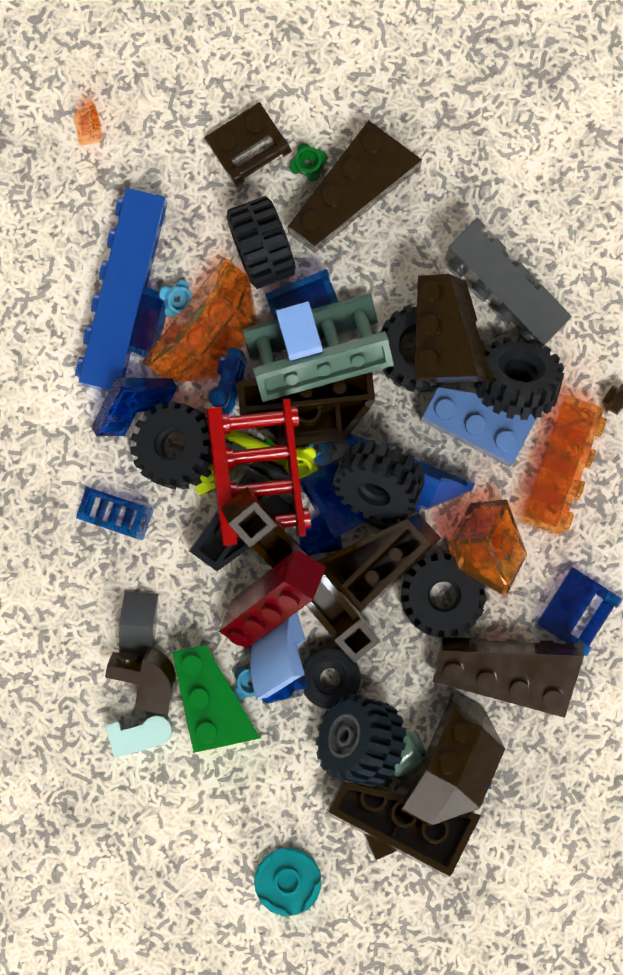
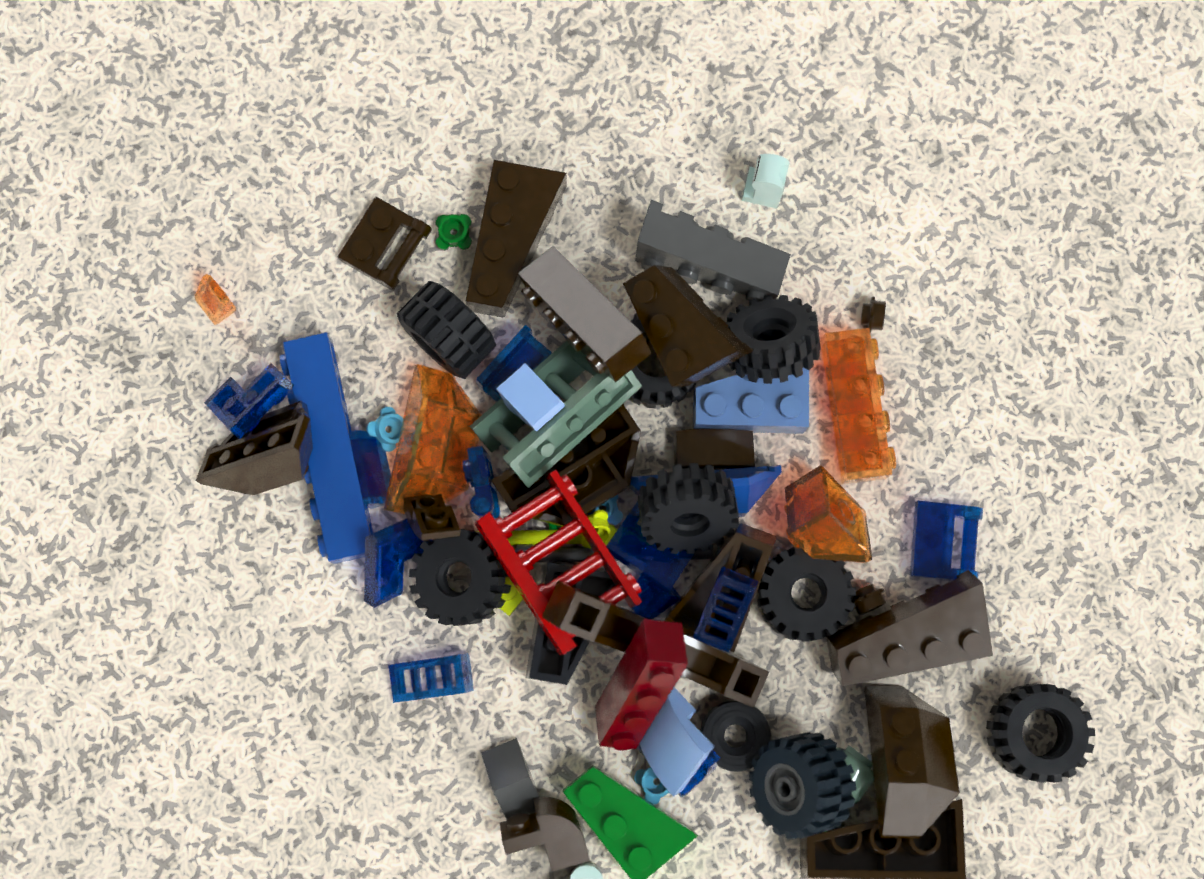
camera: 35 degrees left, 5 degrees down
none -> dark brown wedge [196,401,313,495]
none -> clear blue plate [204,363,294,439]
none -> dark brown slope [403,494,461,540]
none -> wedge [518,246,652,383]
none -> dark brown slope [673,429,755,469]
none -> clear blue slope [693,566,759,653]
none -> light aqua leg [742,154,790,209]
none -> dark brown plate [851,584,886,616]
none -> black tyre [986,684,1095,783]

